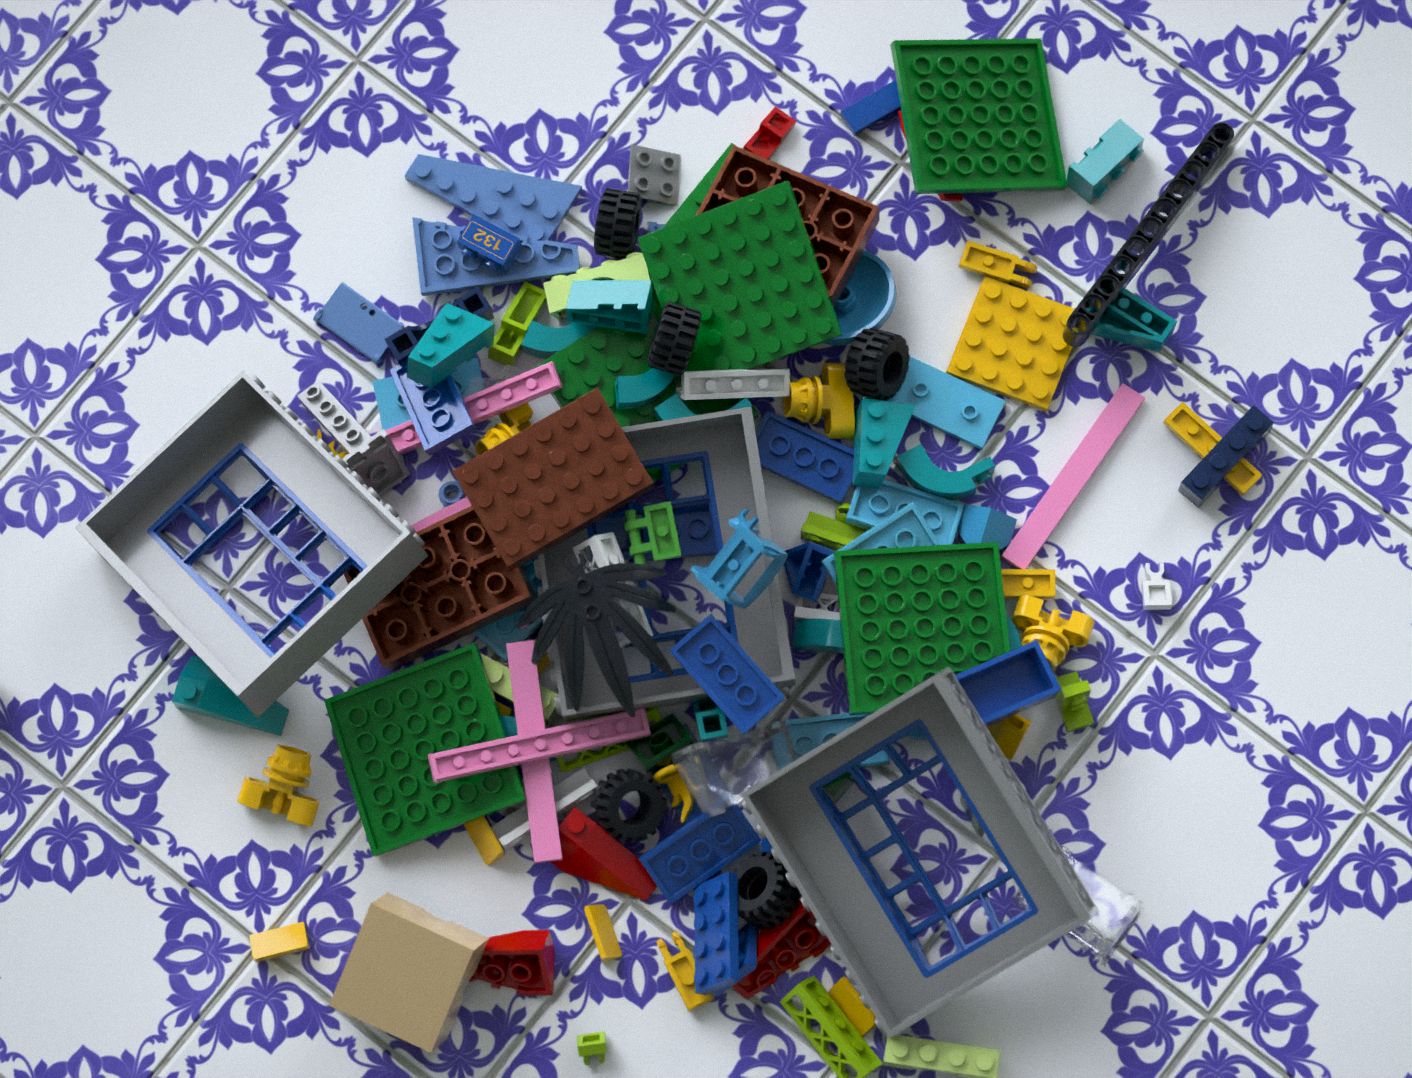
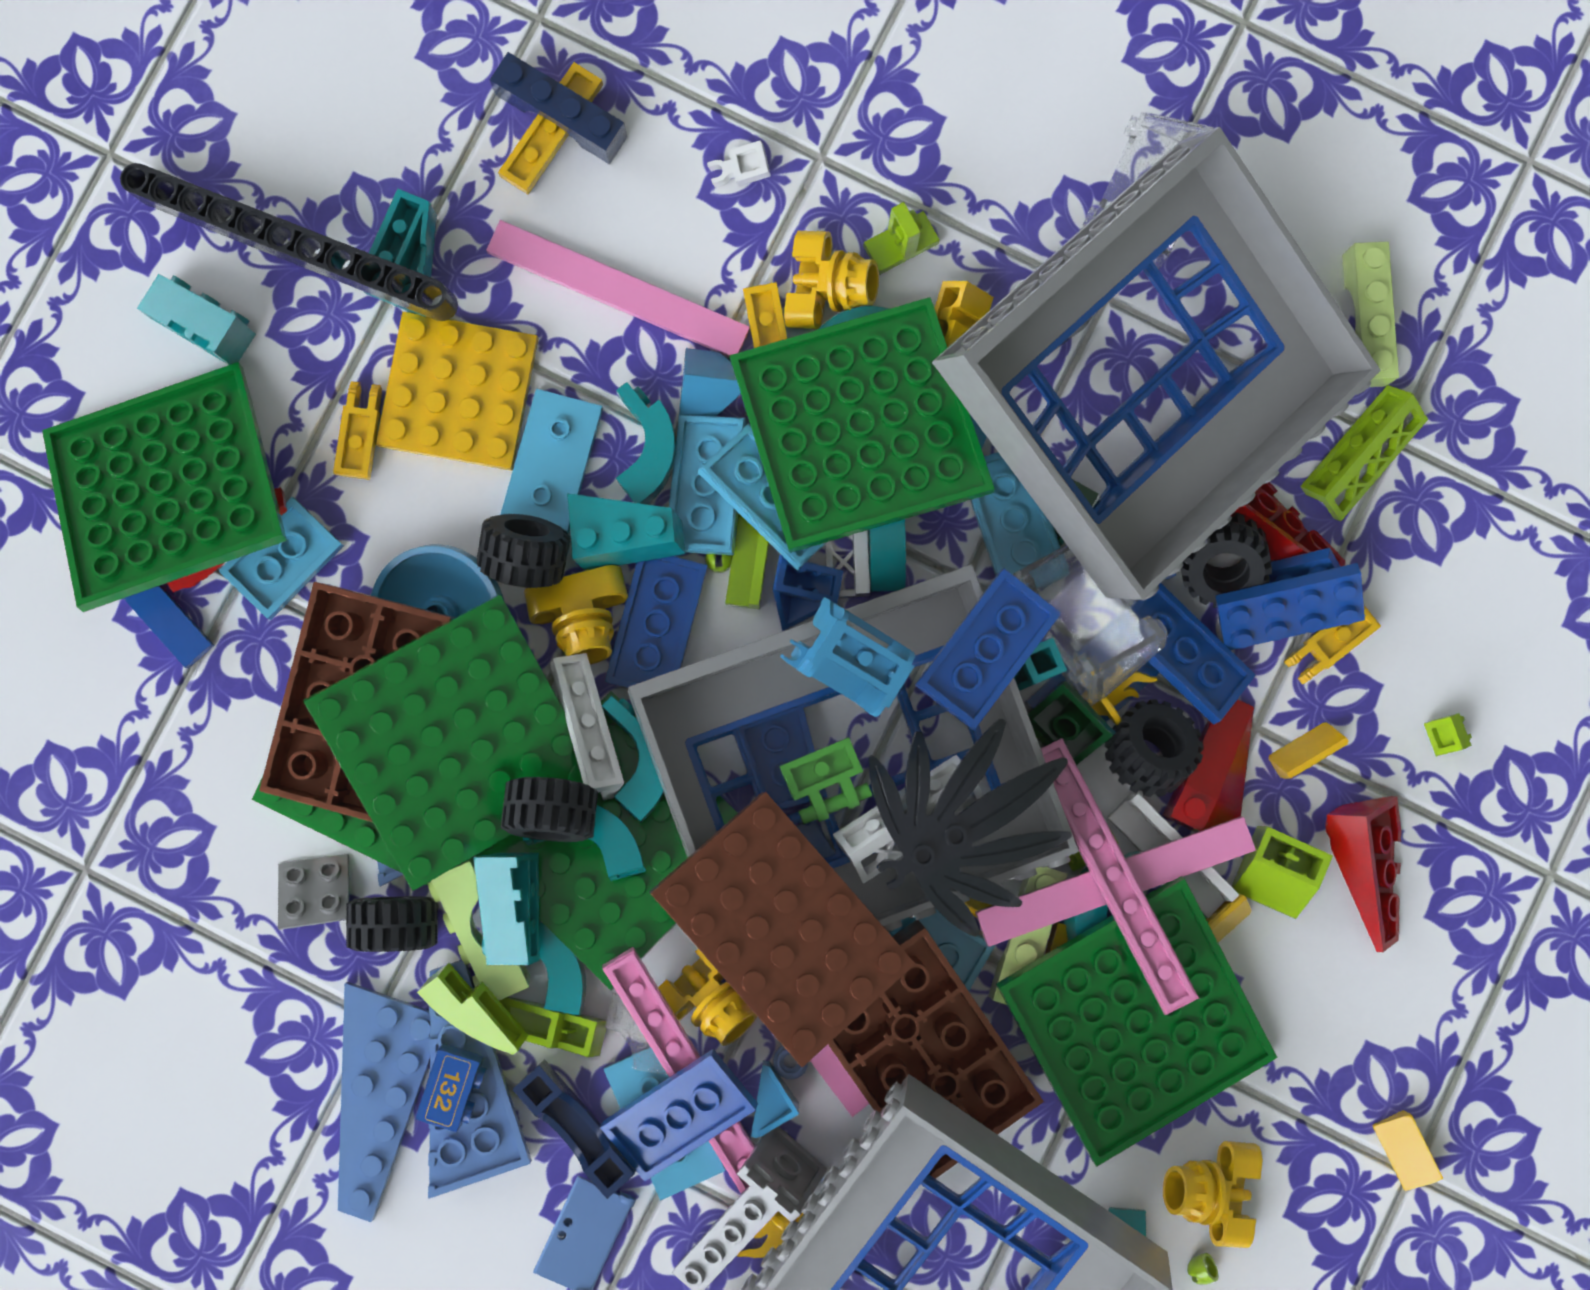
camera: 110 degrees left, 10 degrees up
tan tile [329,892,489,1053] -> none
teal wedge [407,303,495,388] -> none
red slope [743,107,796,160] -> none
yellow slope [829,976,877,1036] -> none
blue piece [955,640,1061,727] -> none
none -> medium azure plate [219,497,344,620]
none -> lime slope [417,963,528,1055]
none -> dark azure slope [751,1060,799,1138]
none -> lime hinge [1187,1253,1219,1285]
none -> lime slope [1231,826,1333,919]

